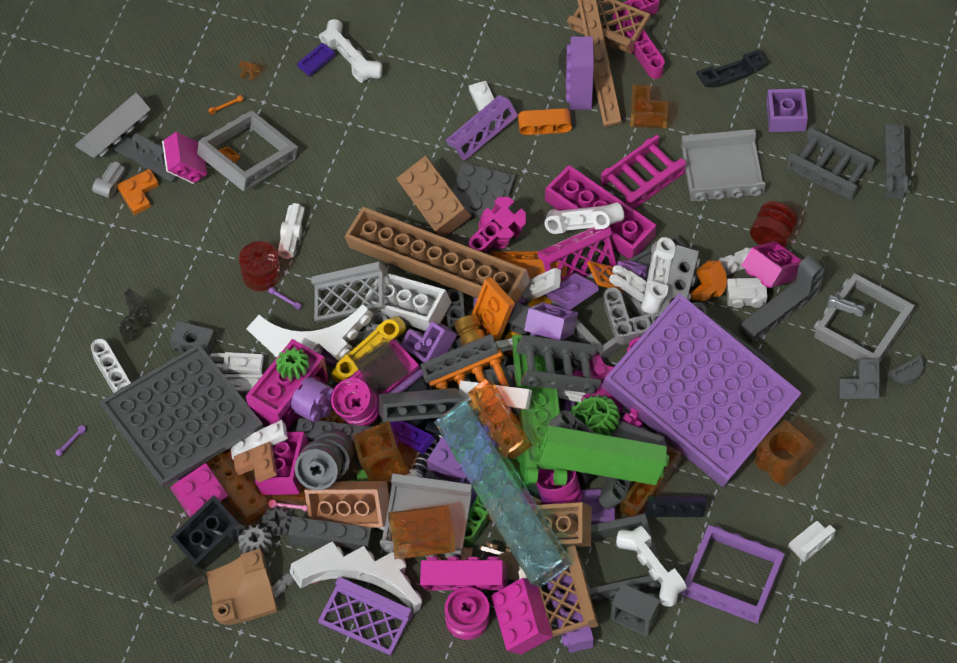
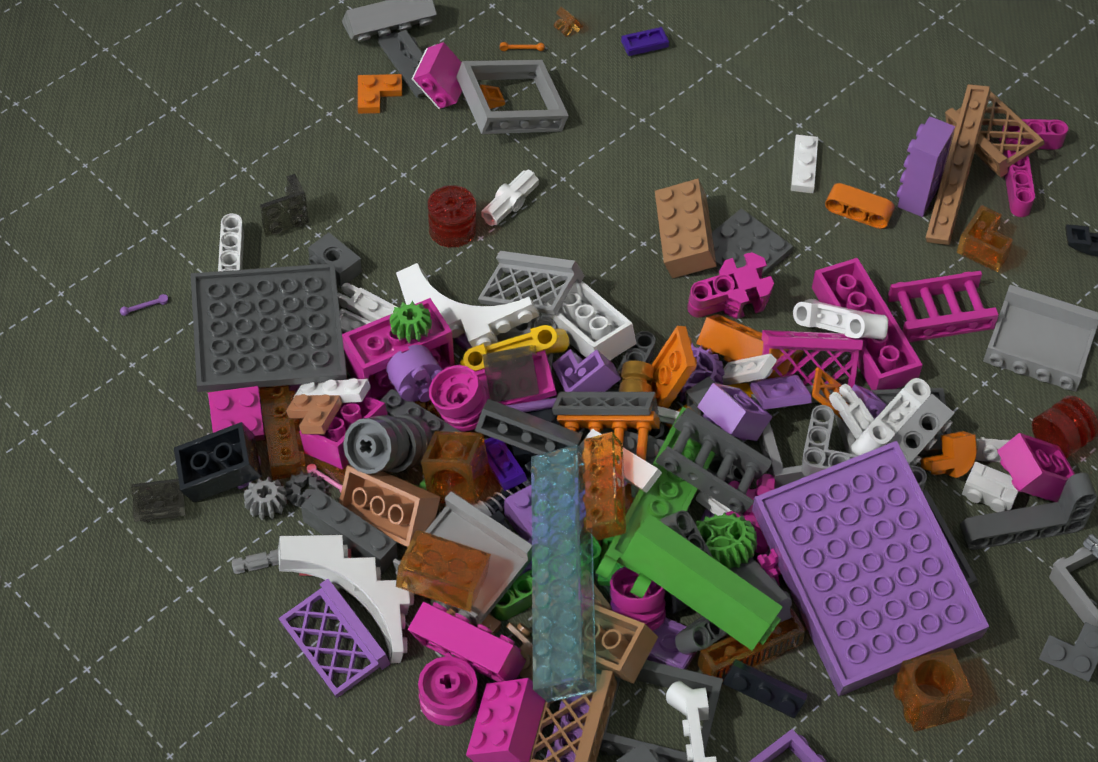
camera: 25 degrees right, 5 degrees down
light grey piece [92,161,126,199] -> none
medium nougat slope [206,549,278,625] -> none
medium lavender hinge [268,287,302,310] -> none
white plate [319,19,382,83] -> none
medium nougat brick [344,207,530,311] -> none
medium lavender fence [446,95,518,161] -> none

